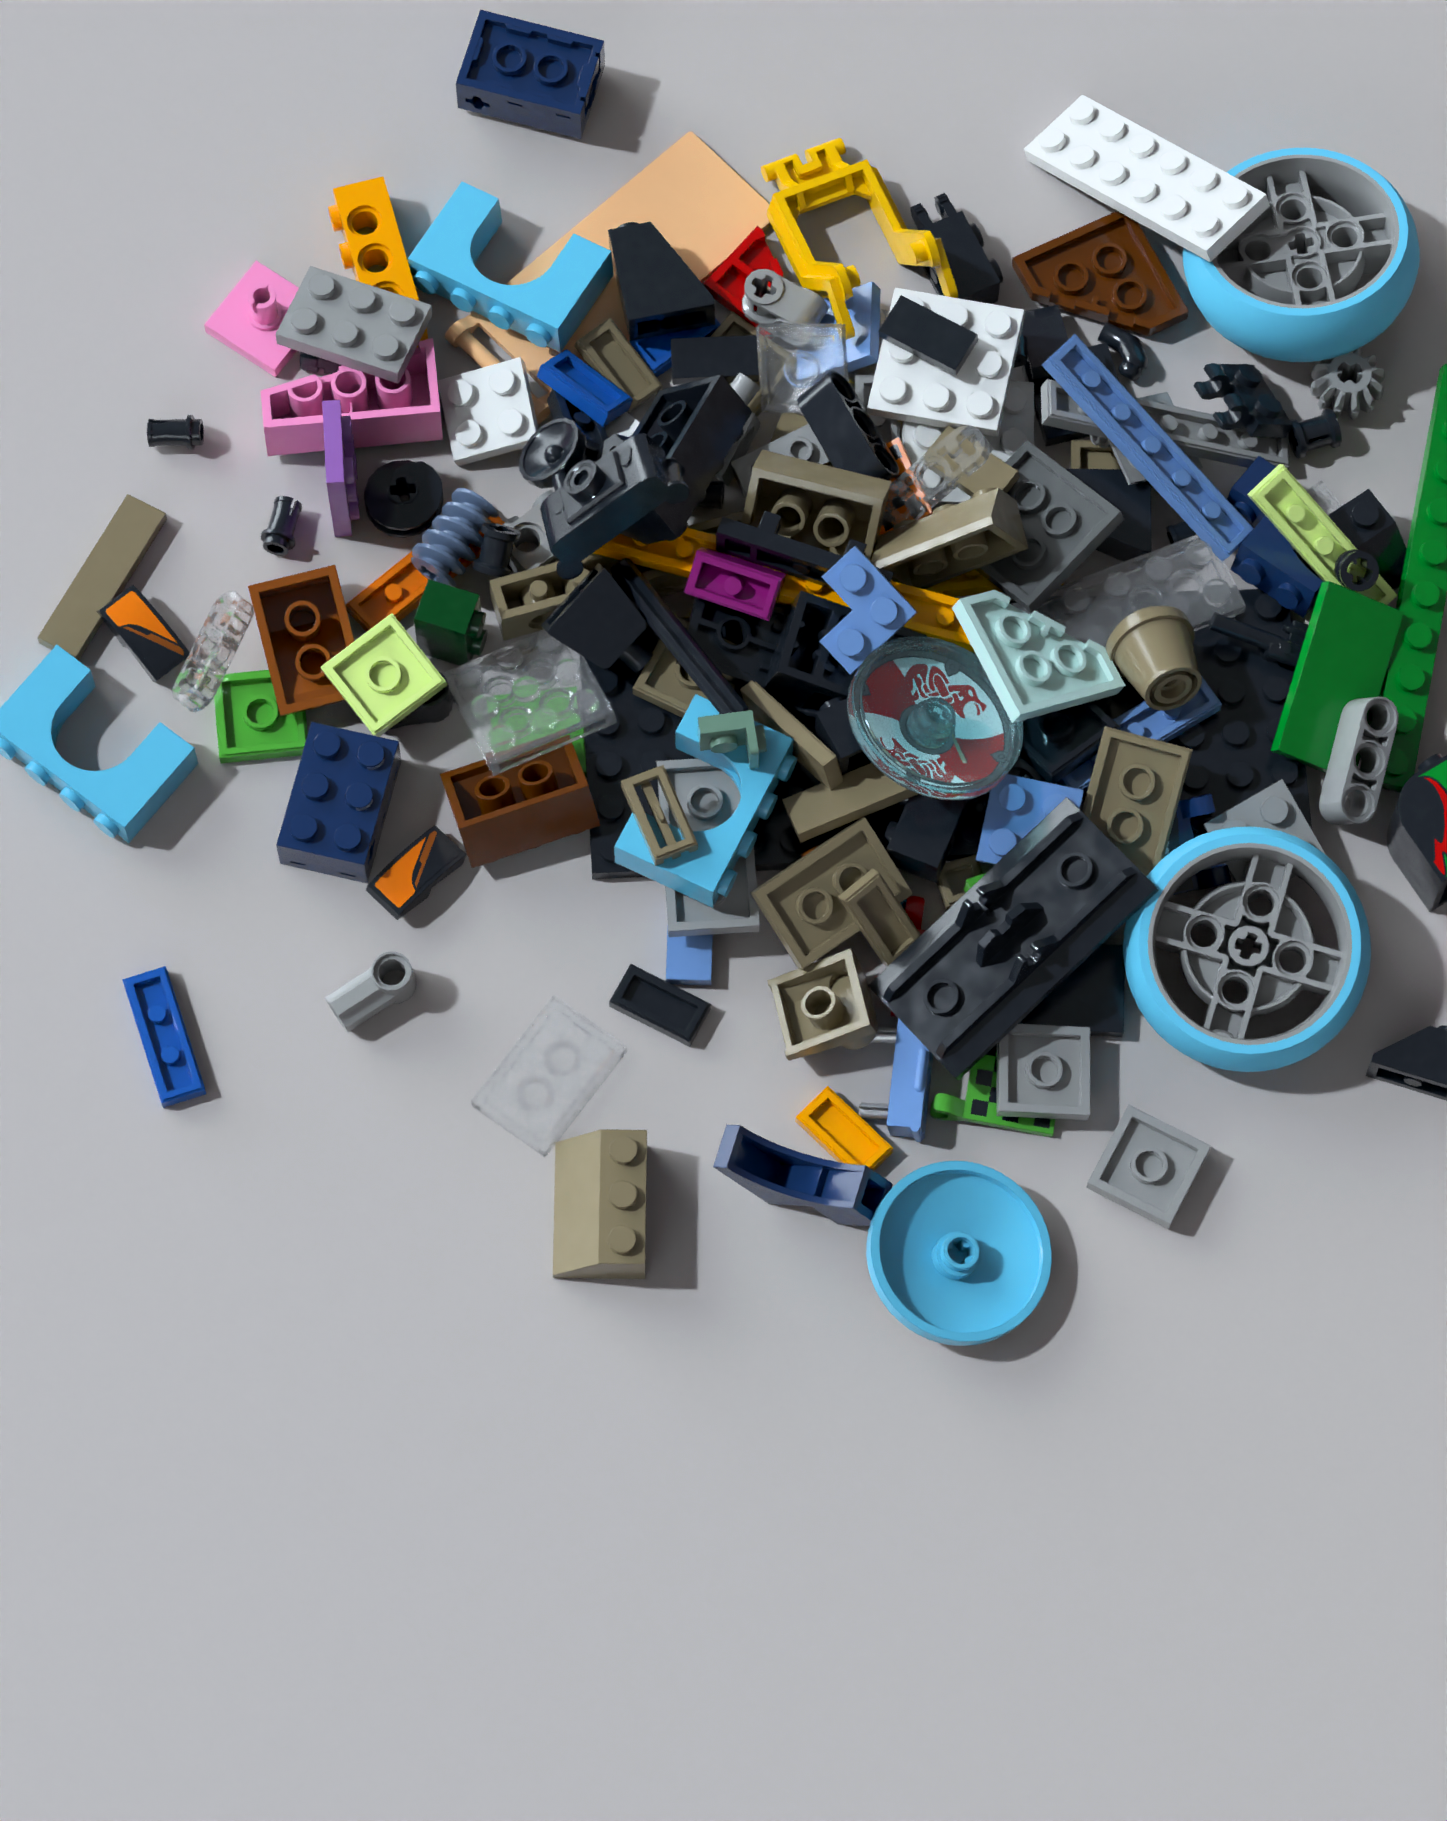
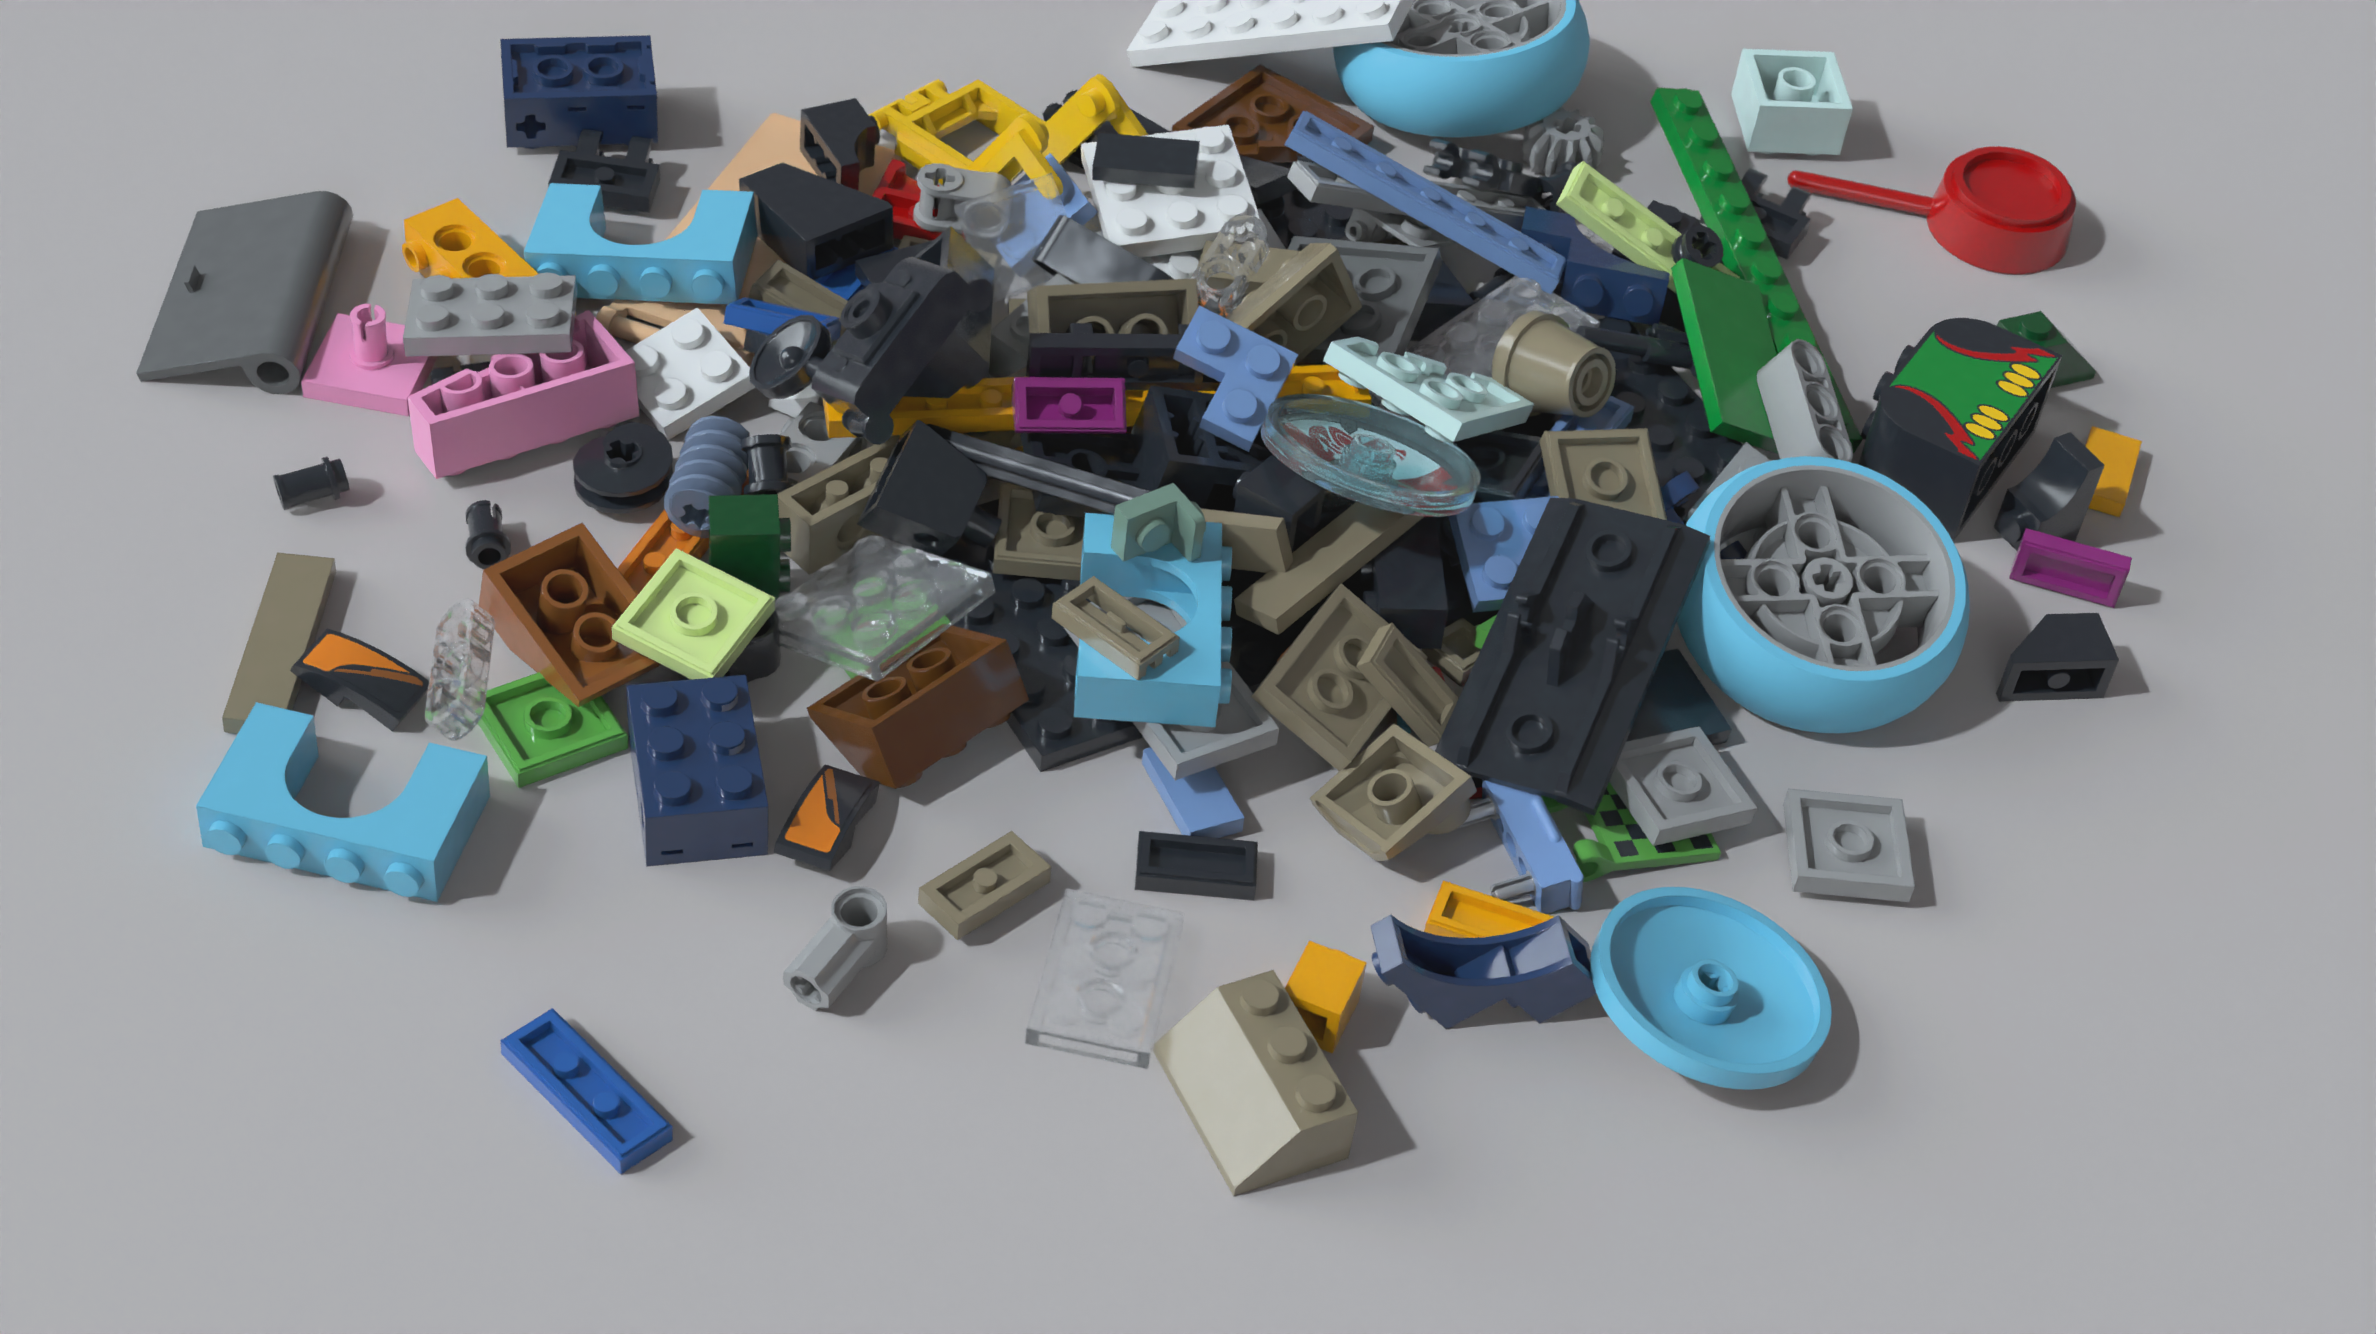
camera: 30 degrees left, 25 degrees down
medium lavender plate [322,400,360,537] -> none
none -> dark grey door [136,191,353,394]
none -> black plate [548,129,660,213]
none -> black arch [800,98,880,190]
none -> dark tan plate [918,831,1052,941]
none -> light orange brick [1285,941,1367,1054]

